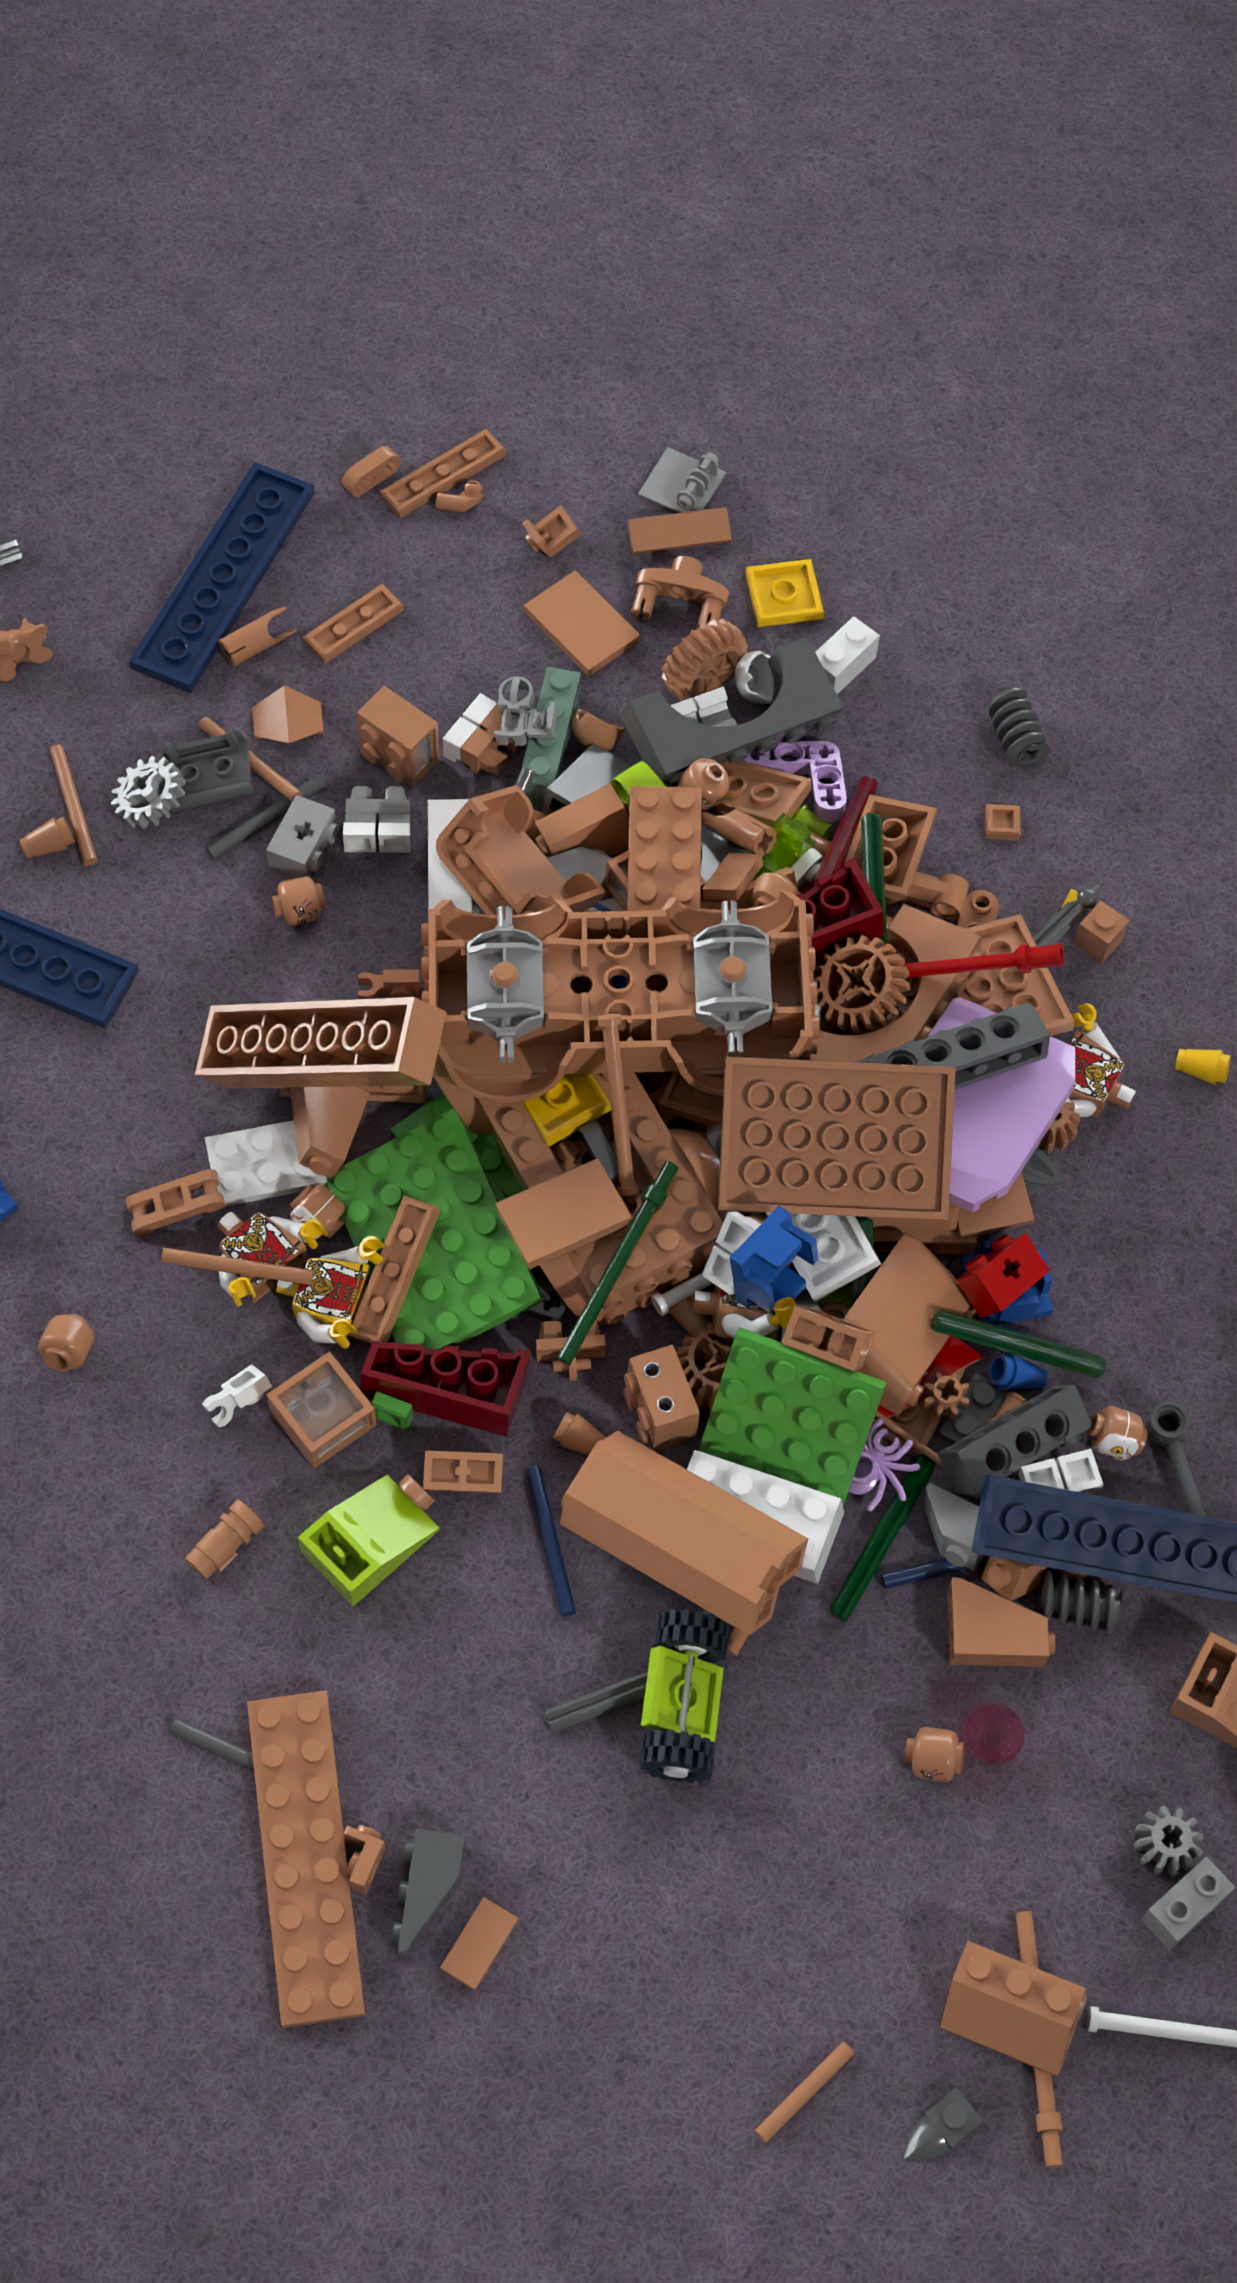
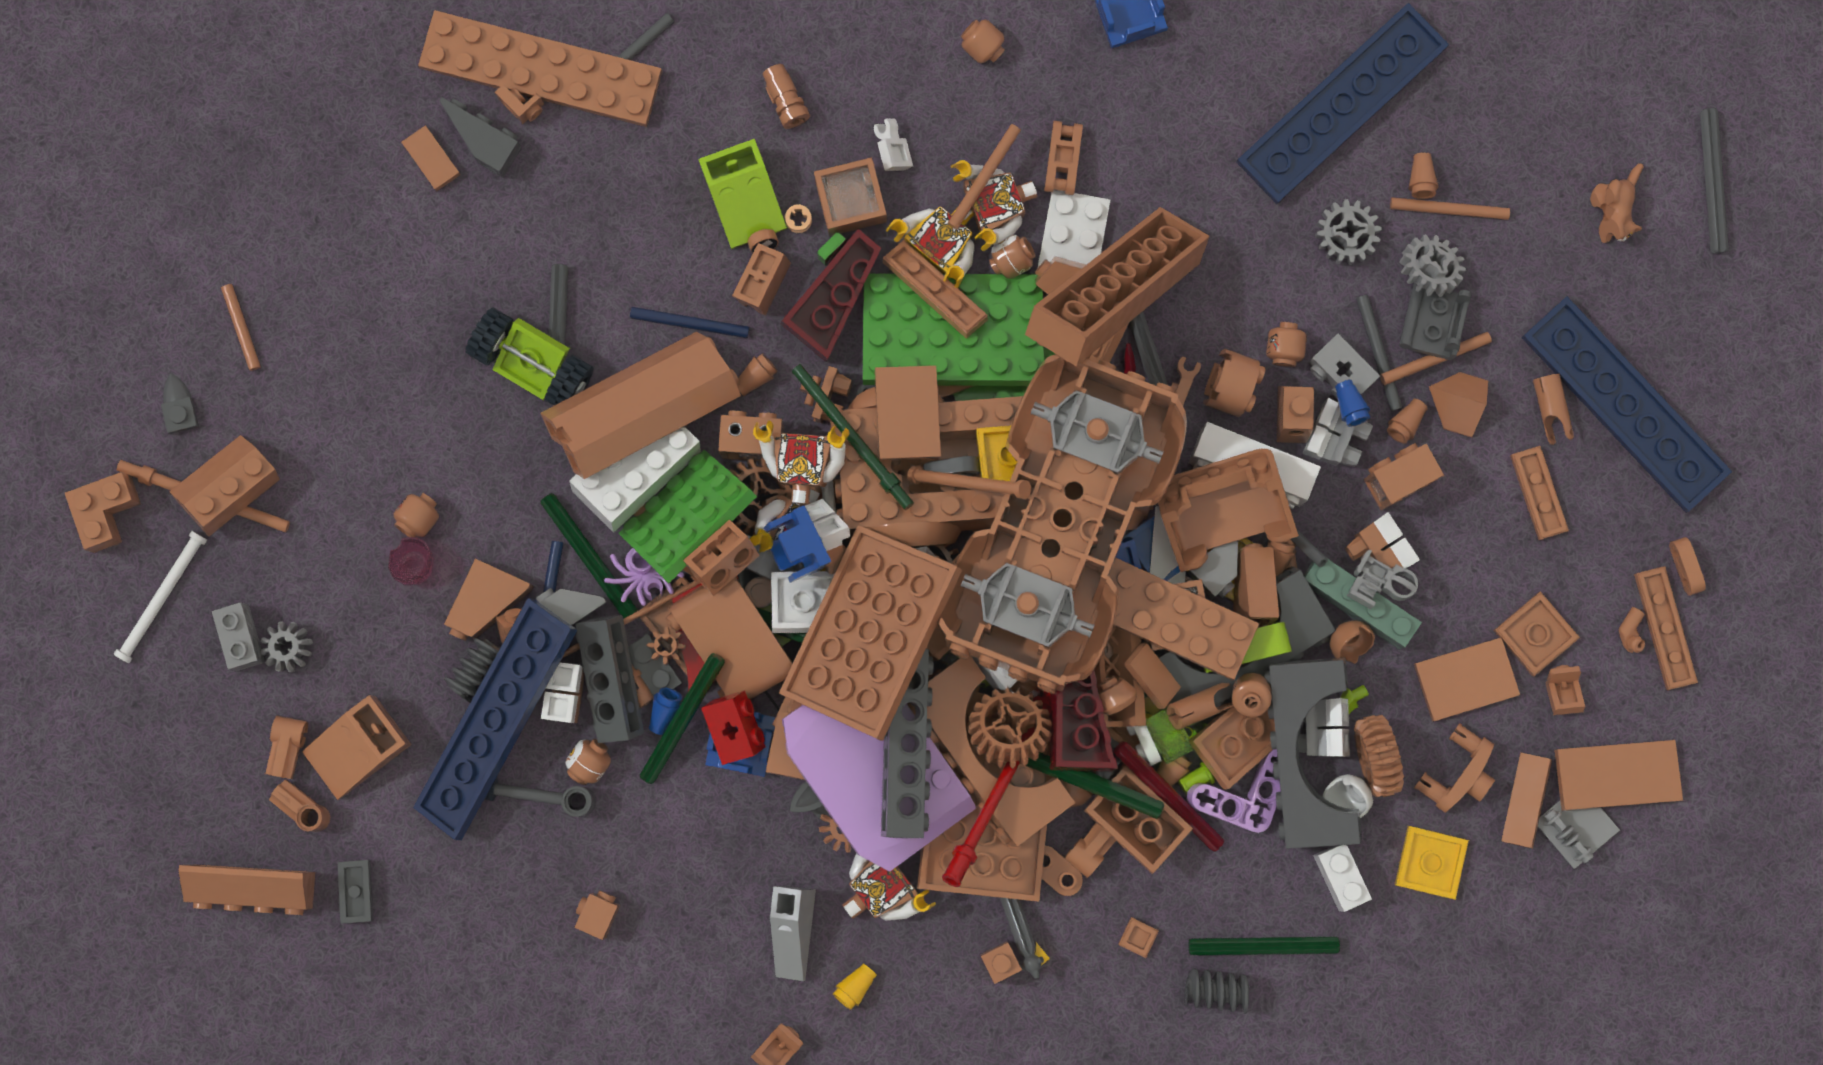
camera: 115 degrees right, 20 degrees up
none -> nougat brick [65,472,141,553]
none -> torso [753,421,850,504]
none -> light grey slope [770,885,816,981]
none -> light nougat bush [785,204,812,233]
none -> dark green axle [1188,937,1340,955]
none -> nougat brick [1203,348,1265,417]
none -> nougat torso [1277,386,1314,443]
none -> light grey gear [1315,199,1382,265]
none -> blue cone [1335,380,1370,427]
none -> nougat cone [1387,398,1428,444]
none -> nougat tile [1493,591,1580,676]
none -> nougat tile [1554,740,1683,811]

